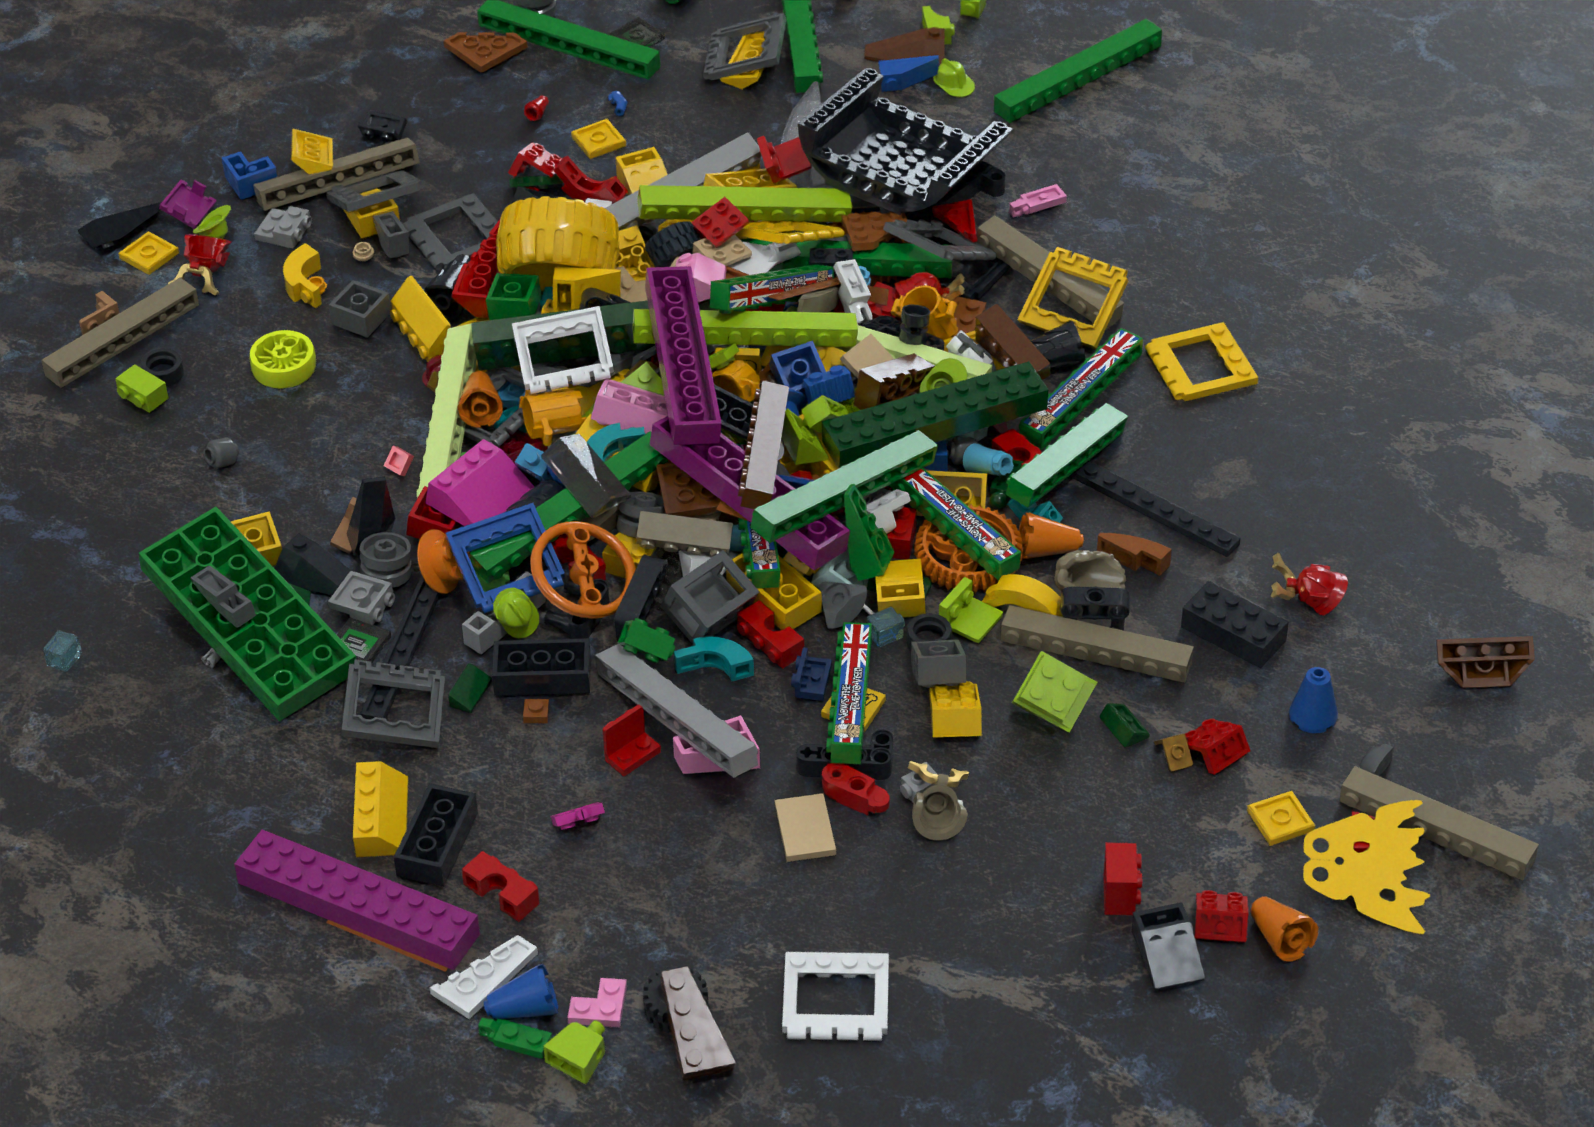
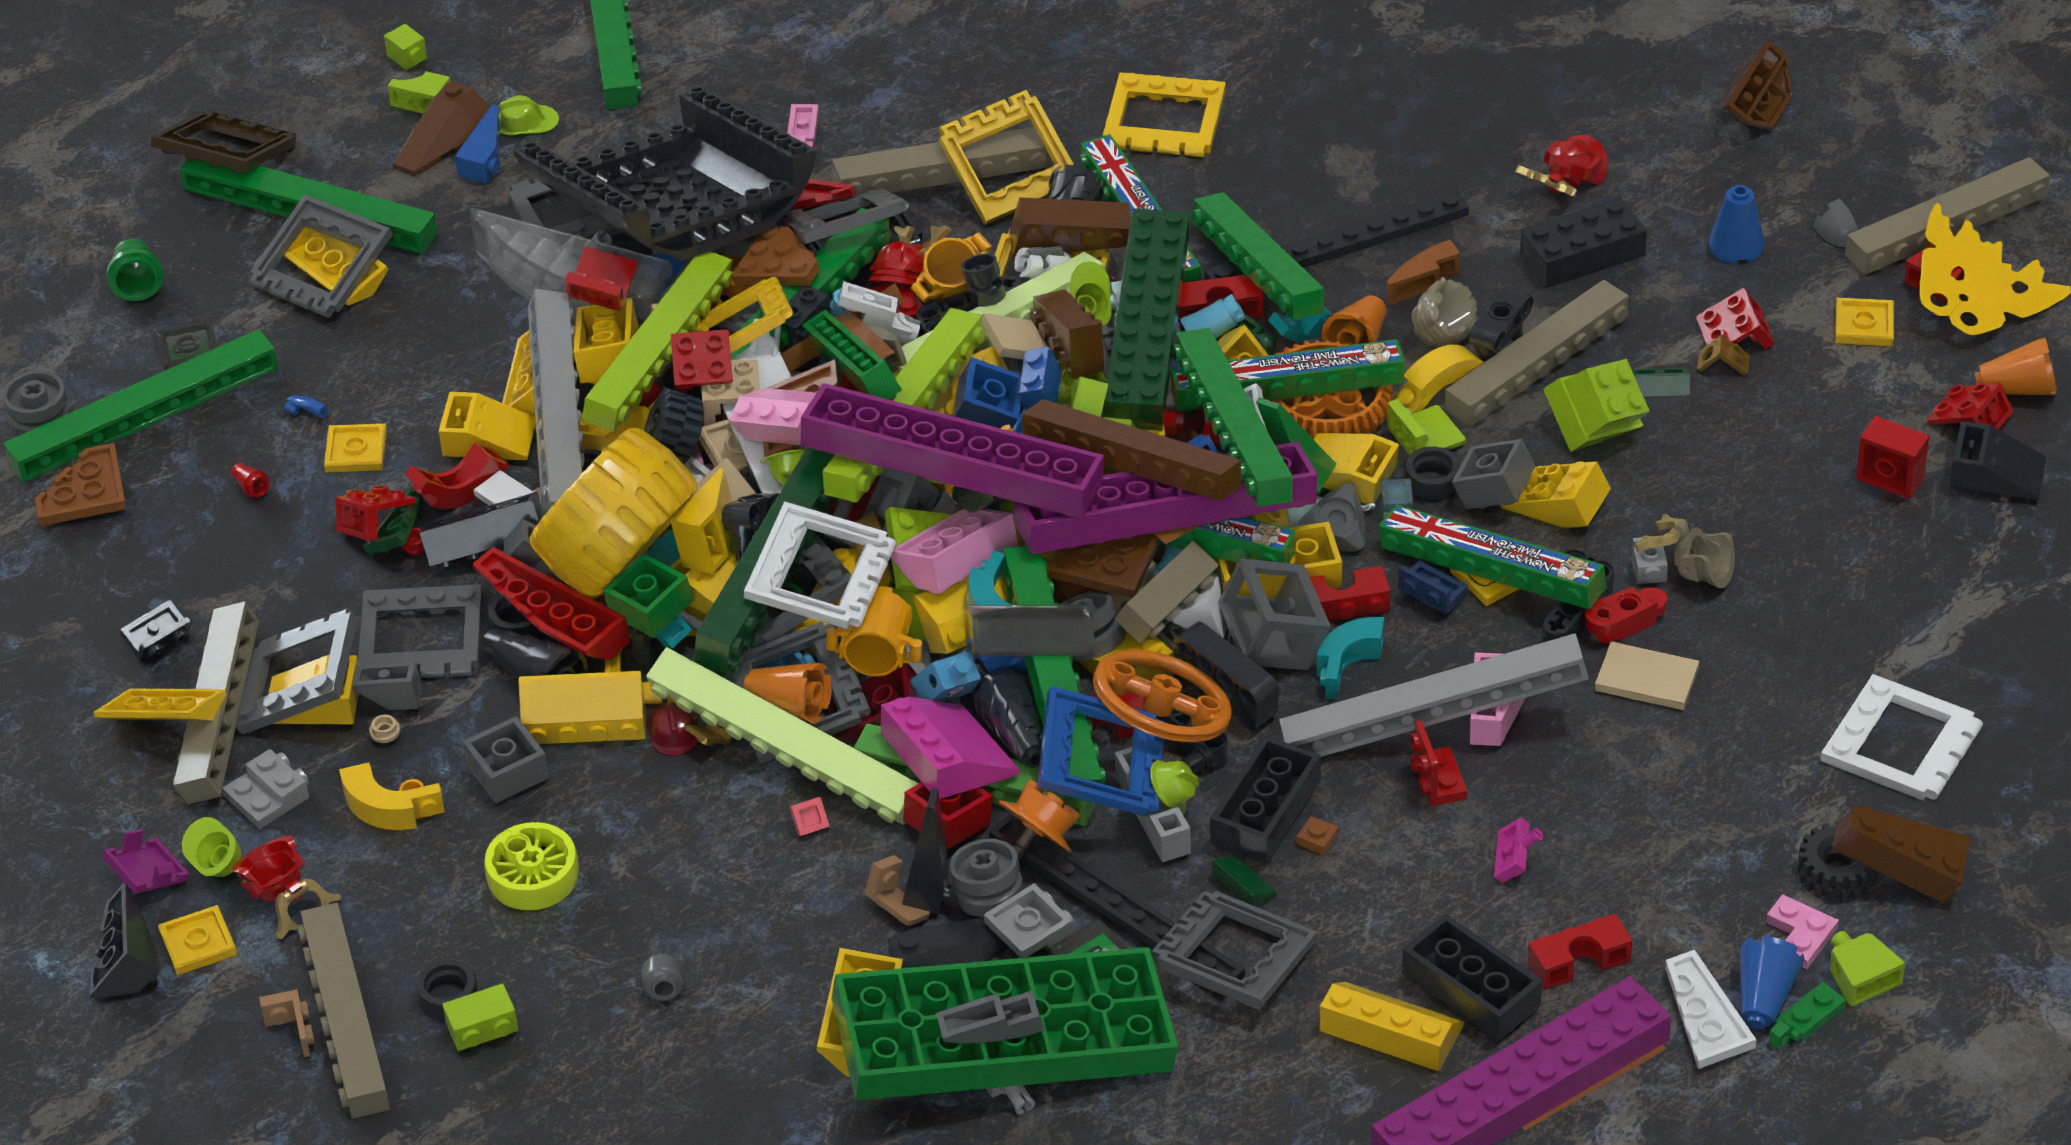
camera: 60 degrees left, 0 degrees up
blue brick [222,151,277,200] -> none
green brick [618,618,675,663] -> none

